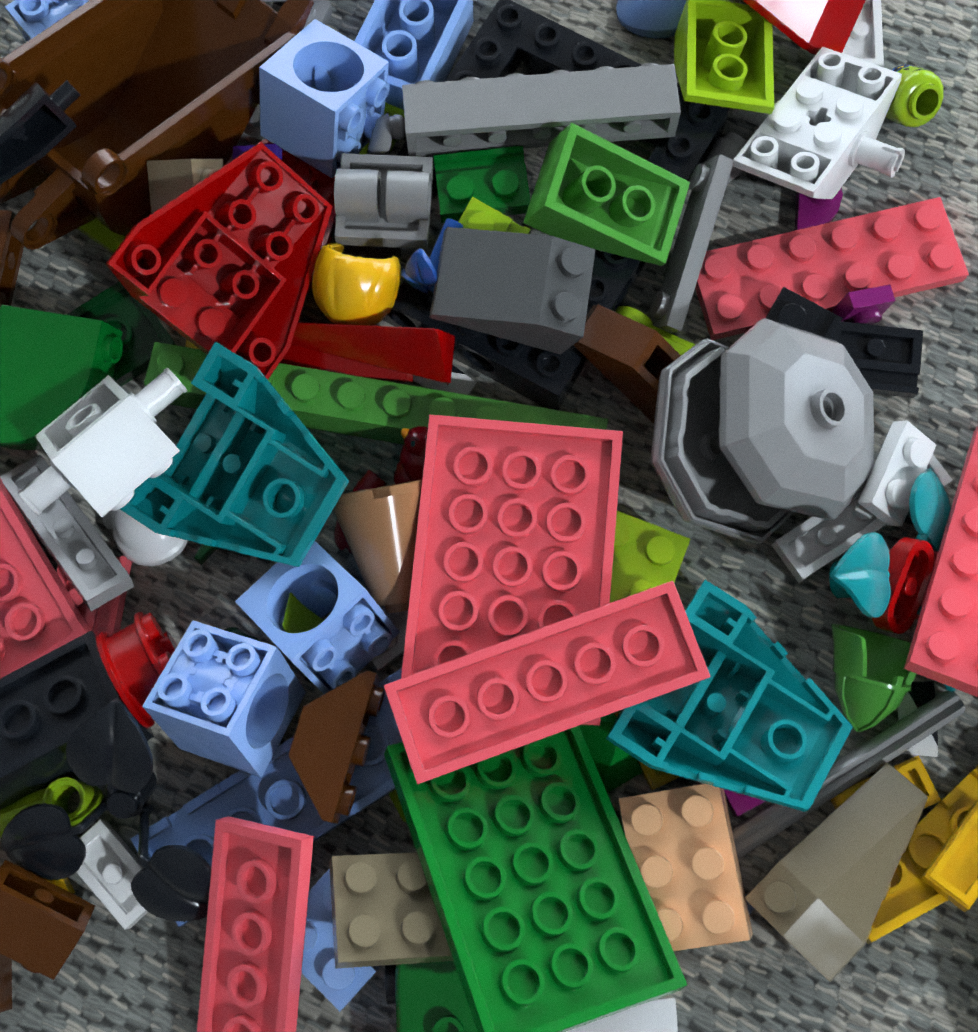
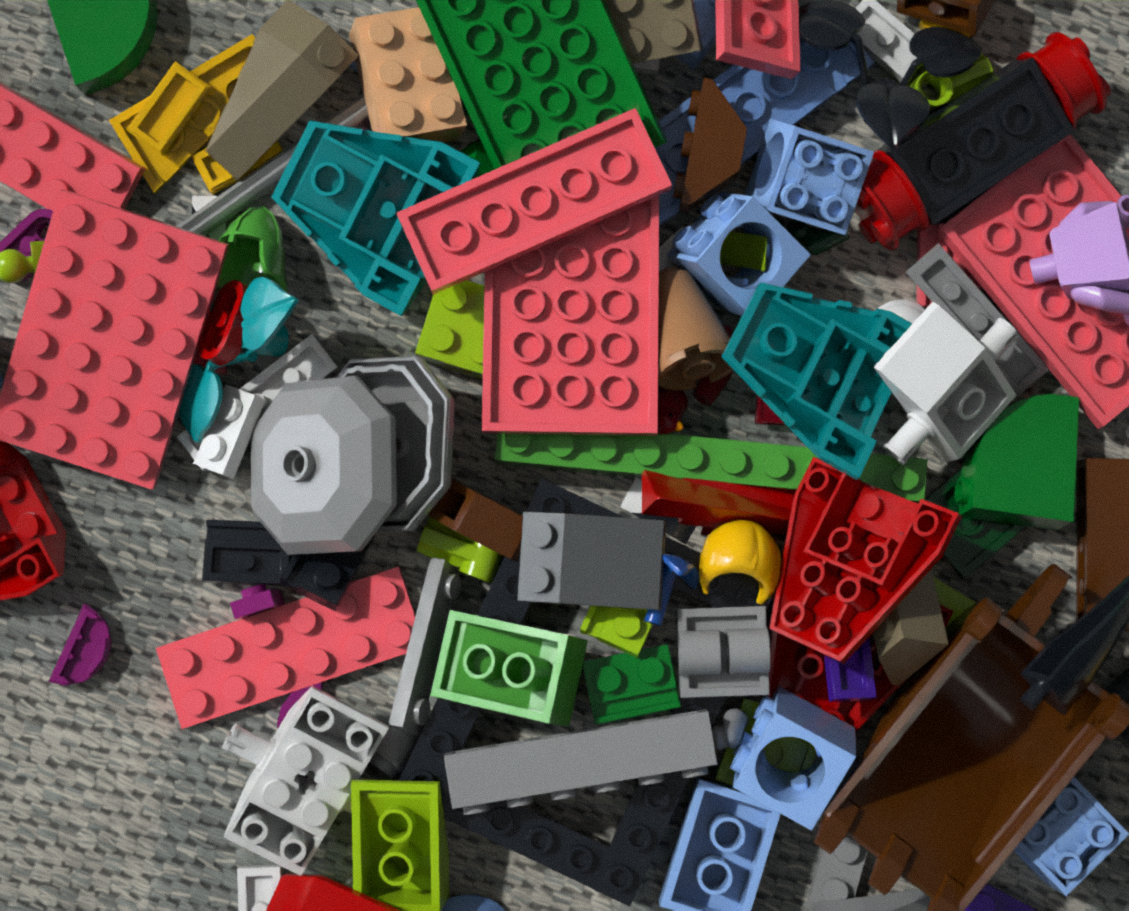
camera: 175 degrees right, 10 degrees up
lime head [886,64,944,128] -> none

